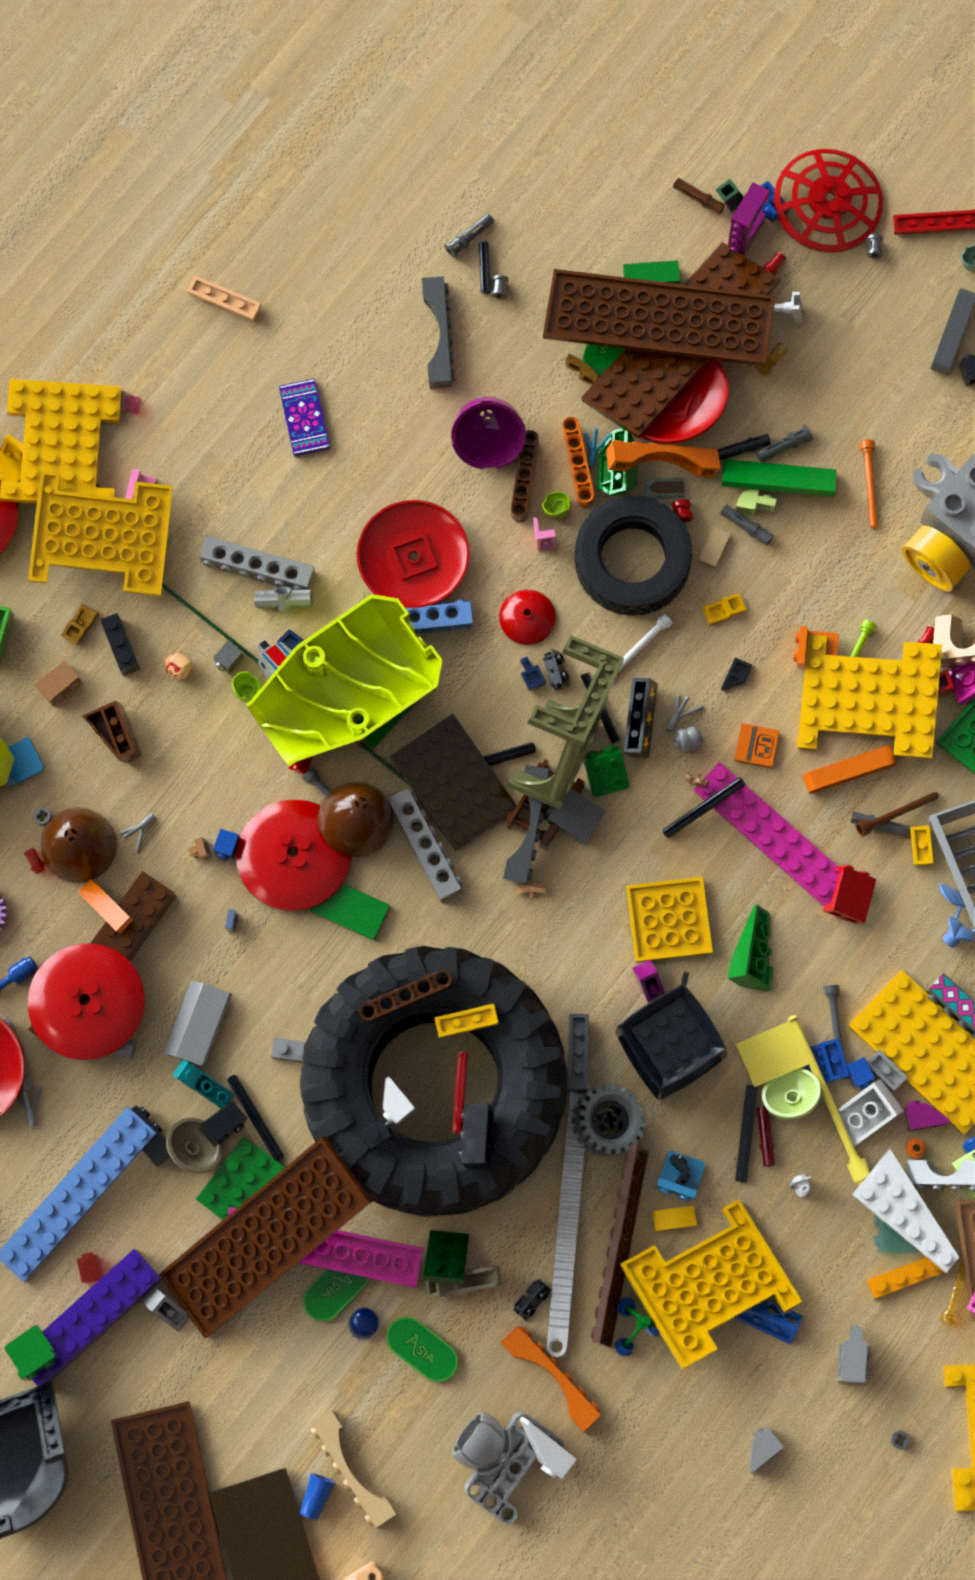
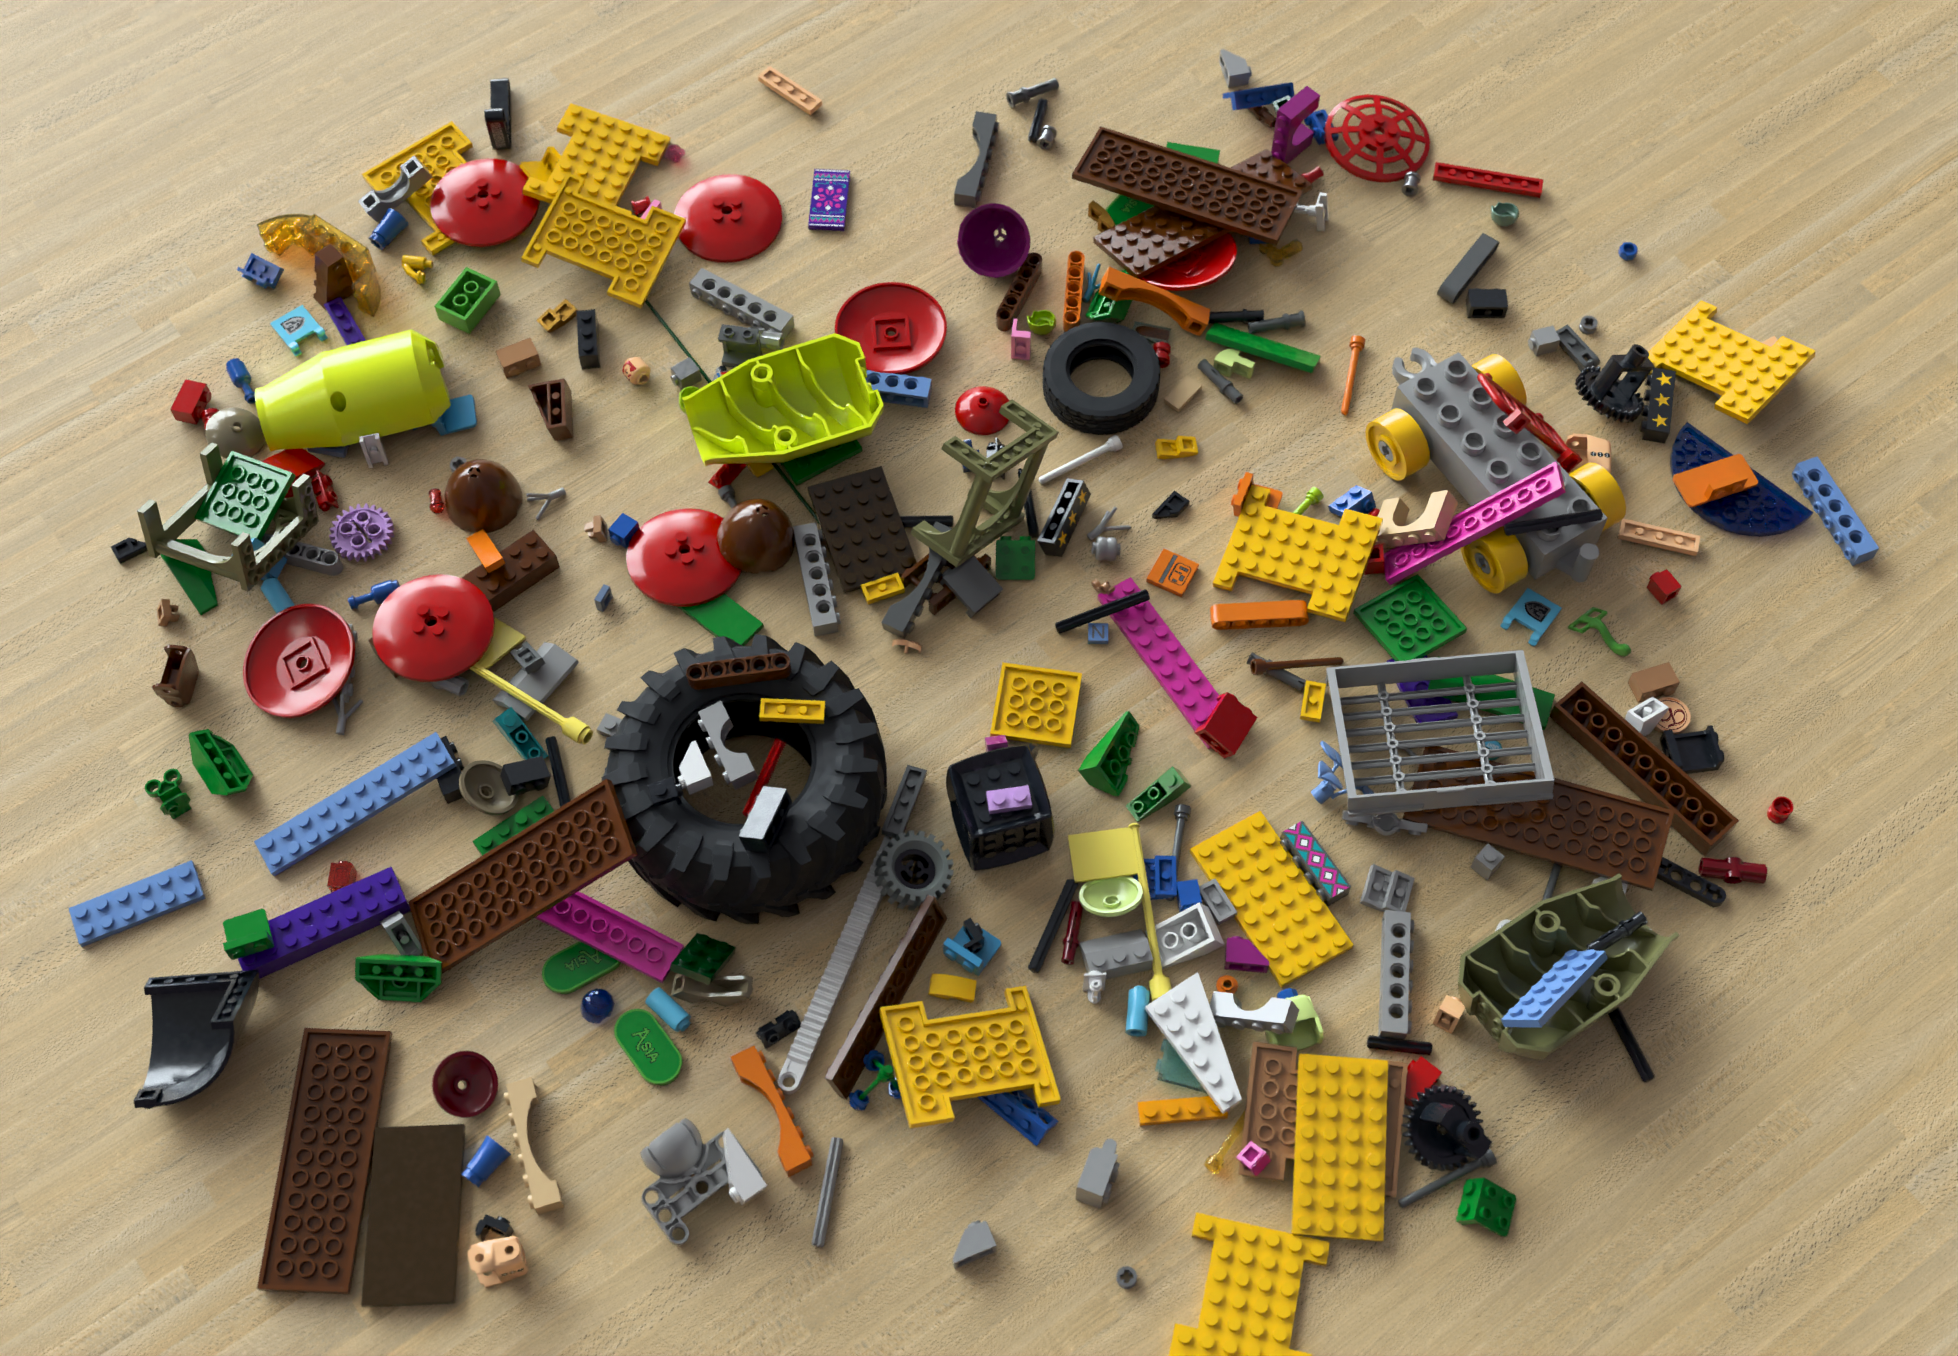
camera: 10 degrees right, 15 degrees down
none -> green wedge [355,954,442,1002]
none -> dark red dish [432,1051,498,1118]
none -> light yellow flag [470,617,593,745]
none -> black bracket [475,1214,514,1242]
none -> dark grey plate [510,641,546,674]
none -> red bush [630,196,651,216]
none -> medium azure brick [645,987,691,1032]
none -> red dish [674,174,783,263]
none -> light grey arch [698,701,758,790]
none -> dark grey panel [718,324,762,368]
none -> light grey axle [812,1137,843,1247]
none -> yellow plate [861,573,905,605]
none -> lavender plate [986,785,1032,814]
none -> light grey slope [1079,929,1153,979]
none -> medium blue tile [1088,623,1108,644]
none -> medium azure brick [1125,986,1150,1037]
none -> green slope [1126,766,1192,822]
none -> light grey slope [1219,49,1252,88]
none -> blue fence [1222,82,1295,111]
none -> blue bracket [1328,485,1376,517]

